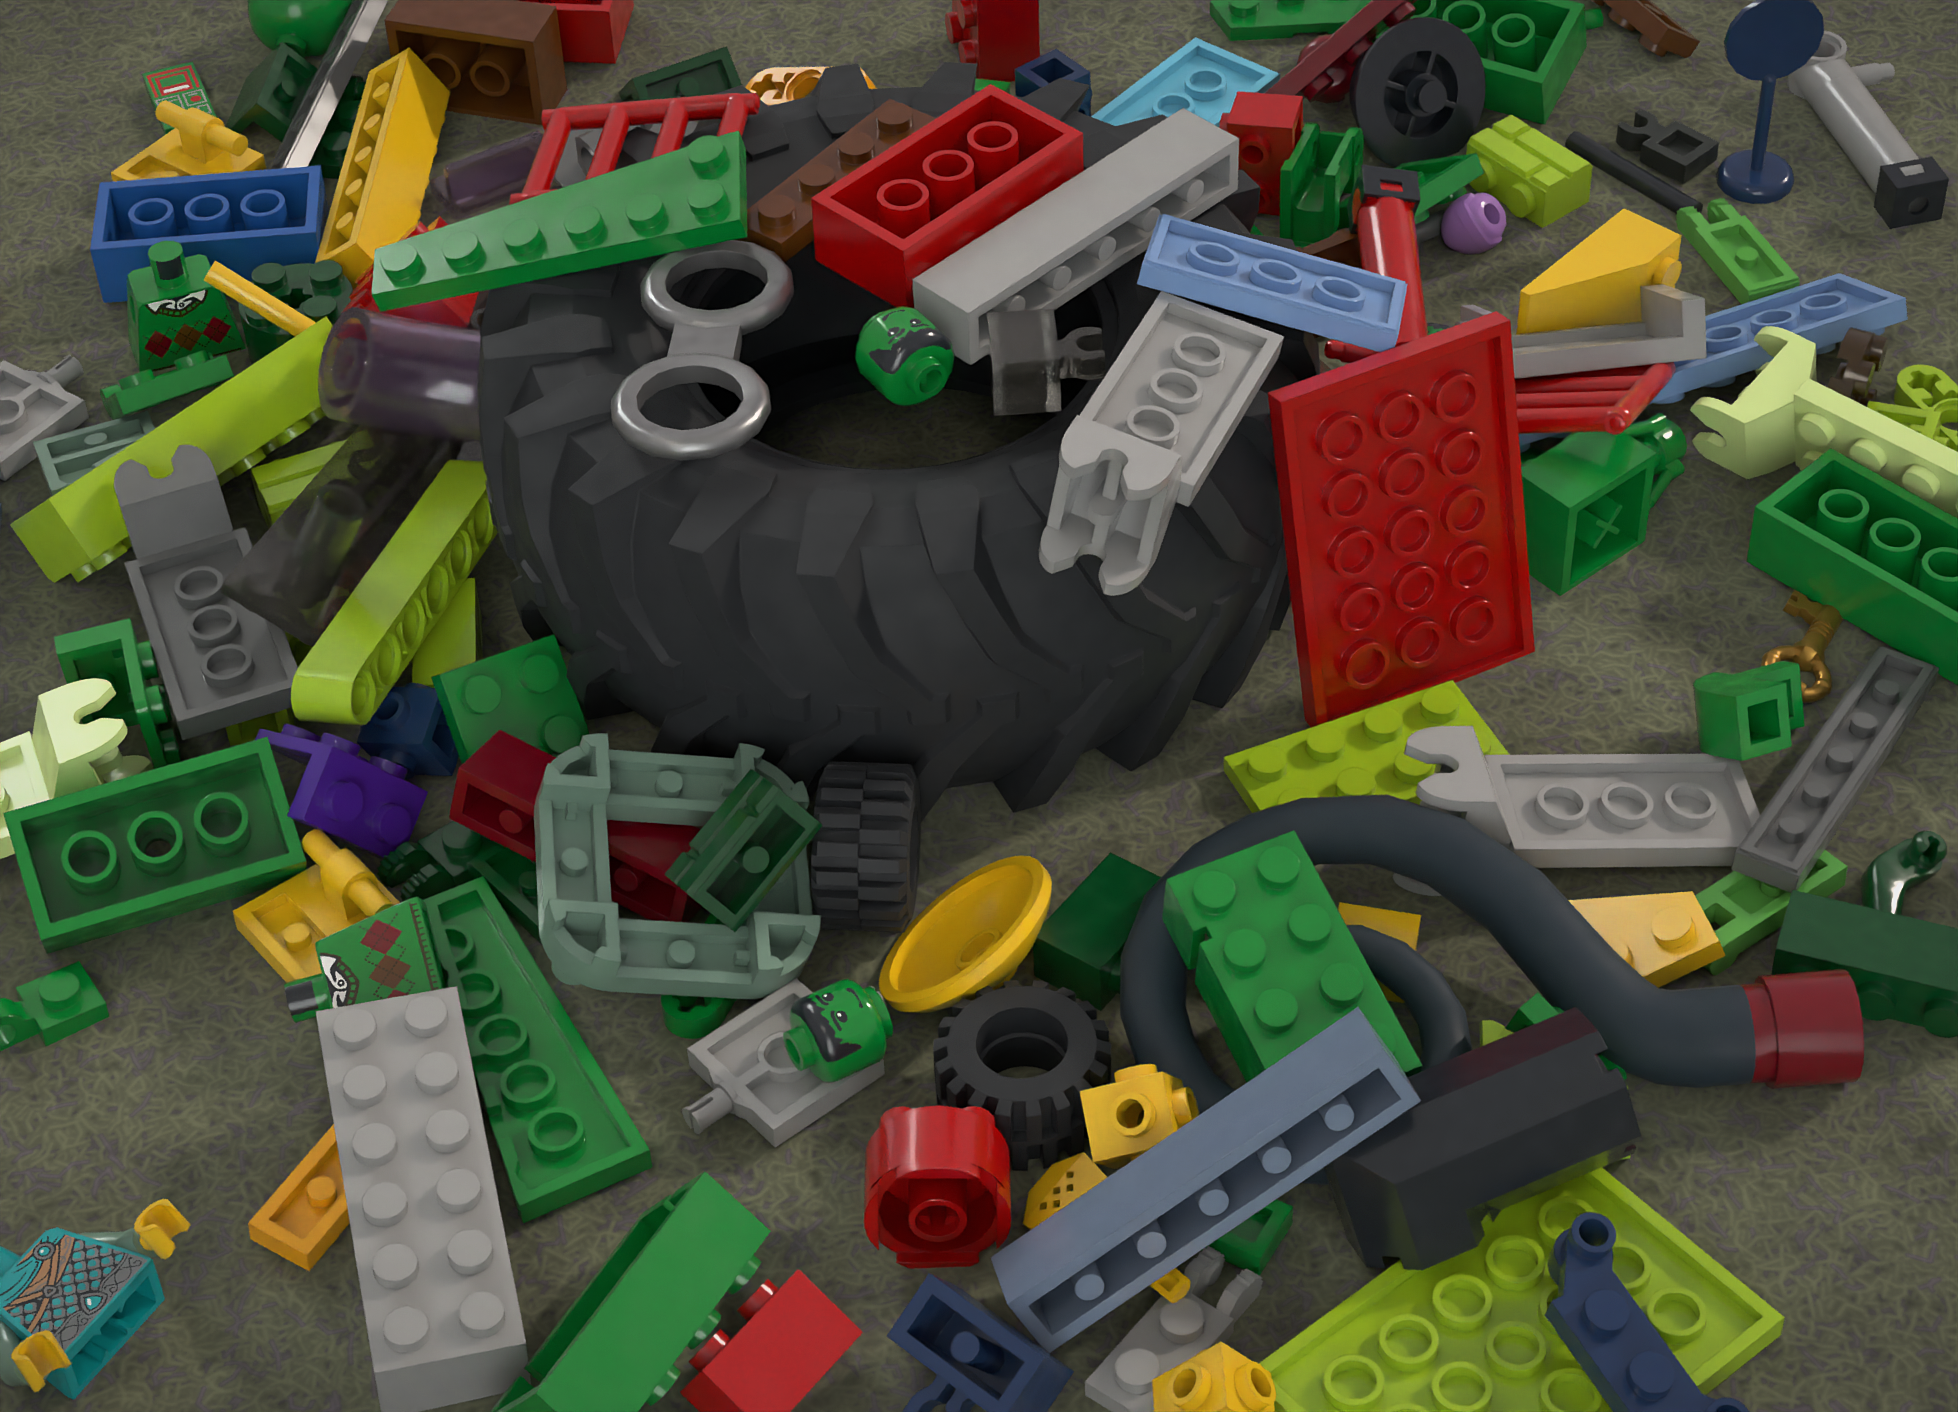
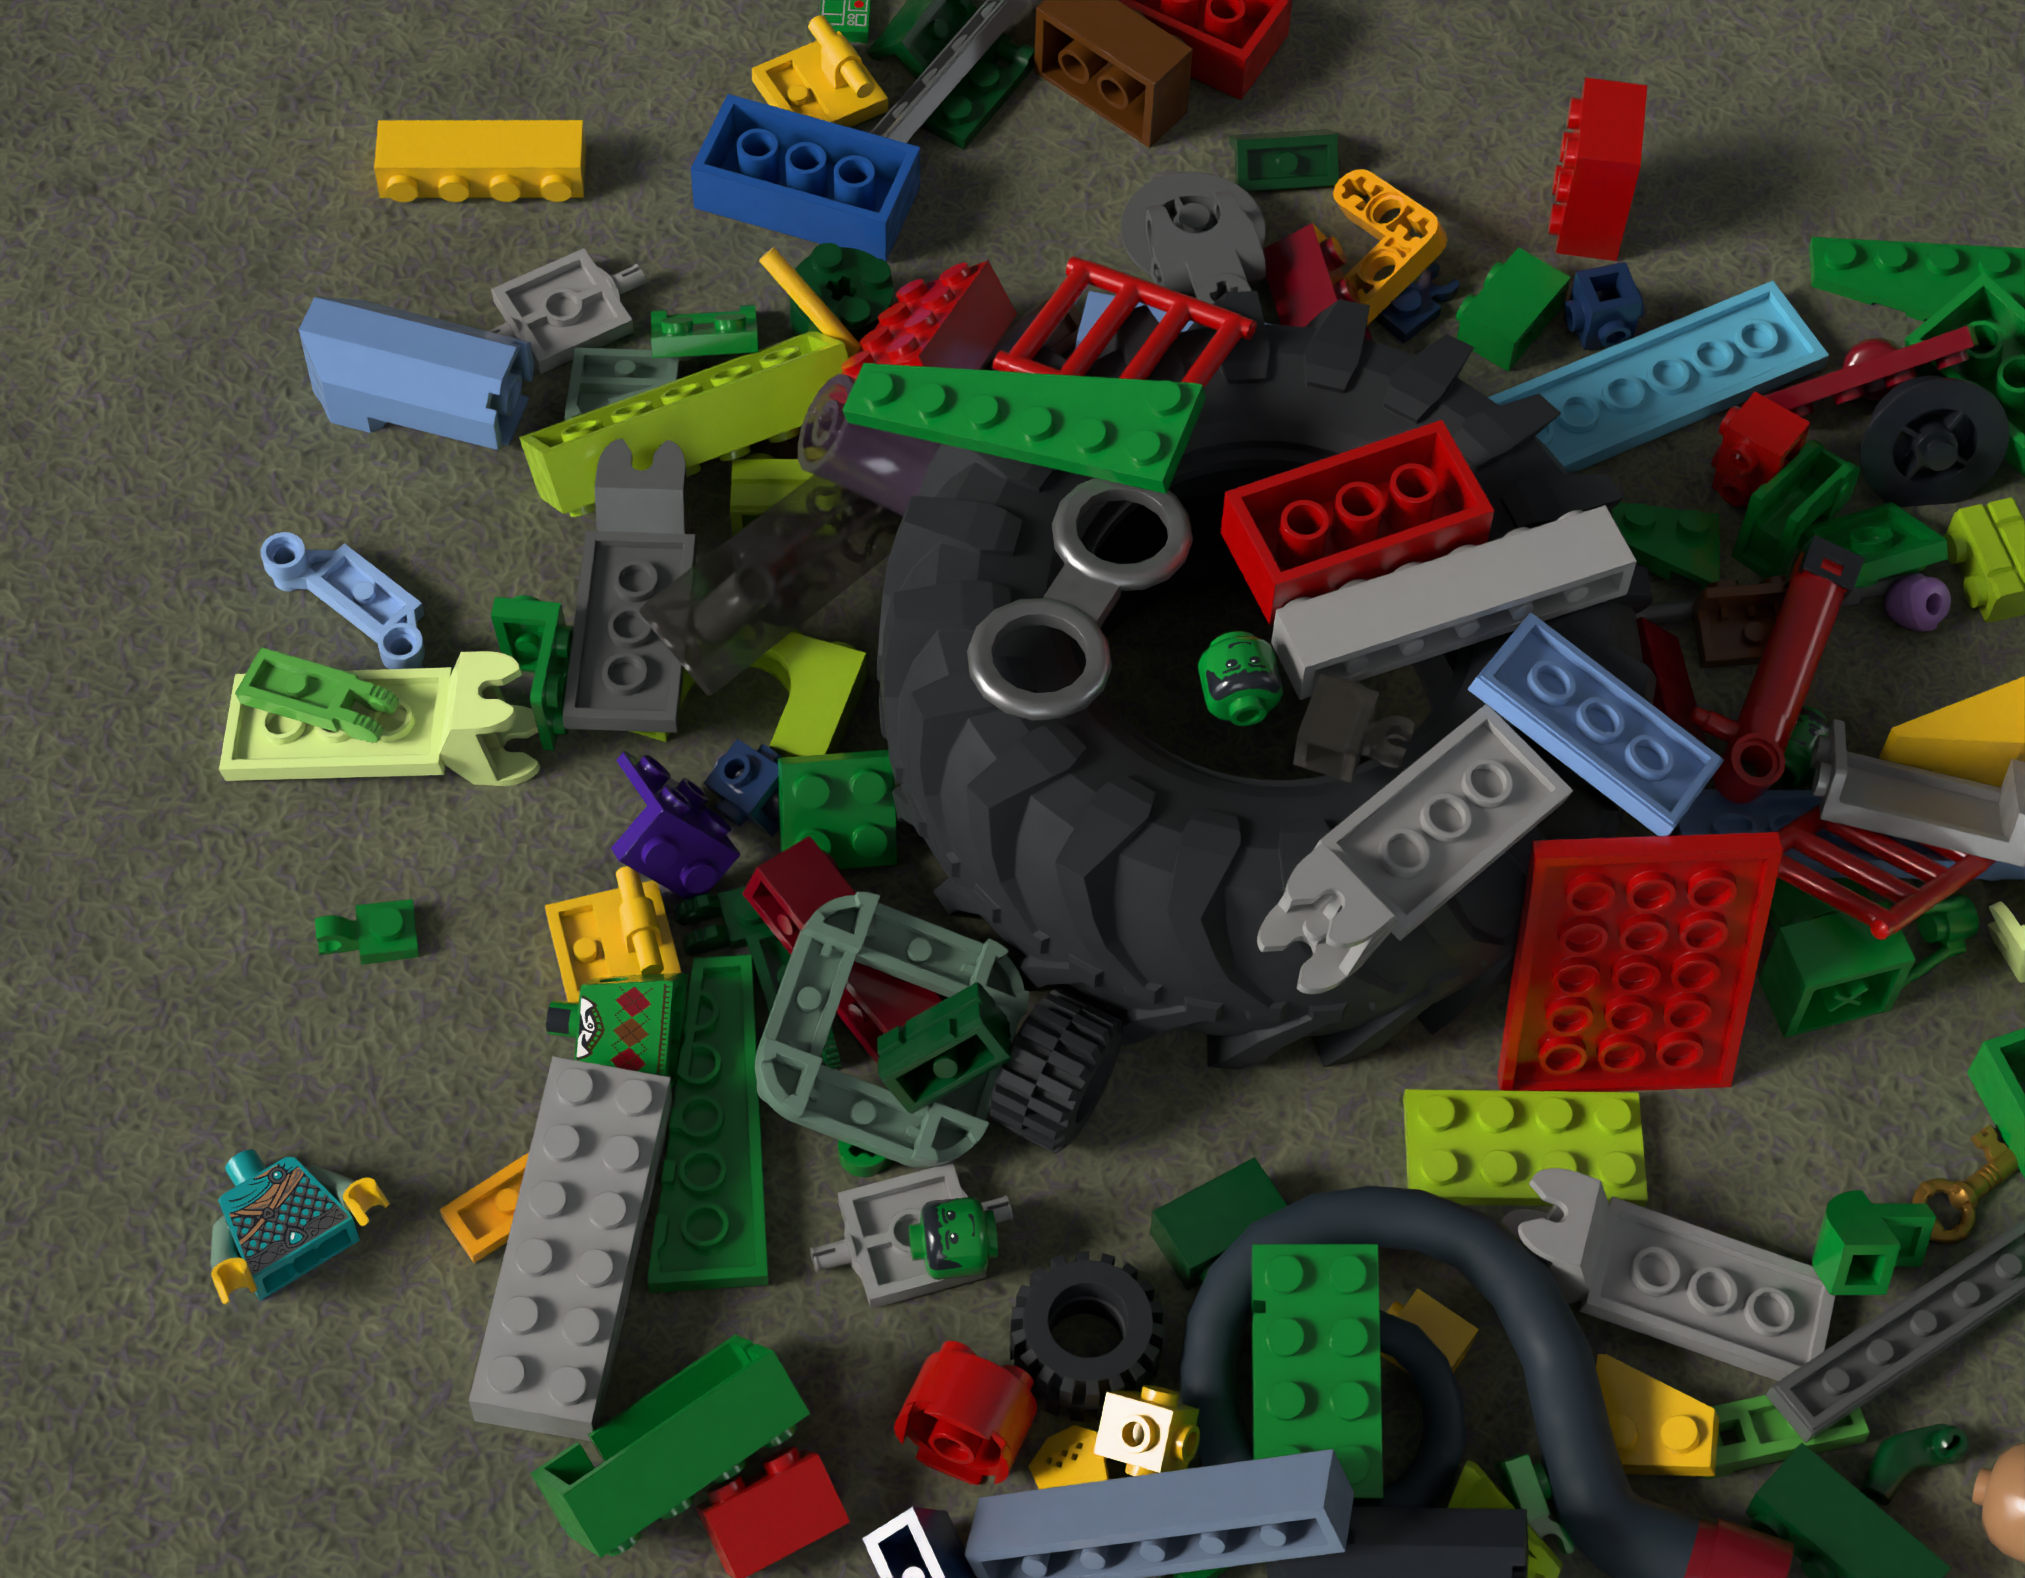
camera: 20 degrees right, 15 degrees up
green brick [3,737,307,954] -> none
green torso [127,240,246,372] -> none
lime beam [291,459,498,725] -> none
yellow brick [315,48,450,290] -> none
panel [429,131,543,220] -> none
reddish brown plate [735,98,936,263] -> none
yellow dish [879,855,1052,1013] -> none

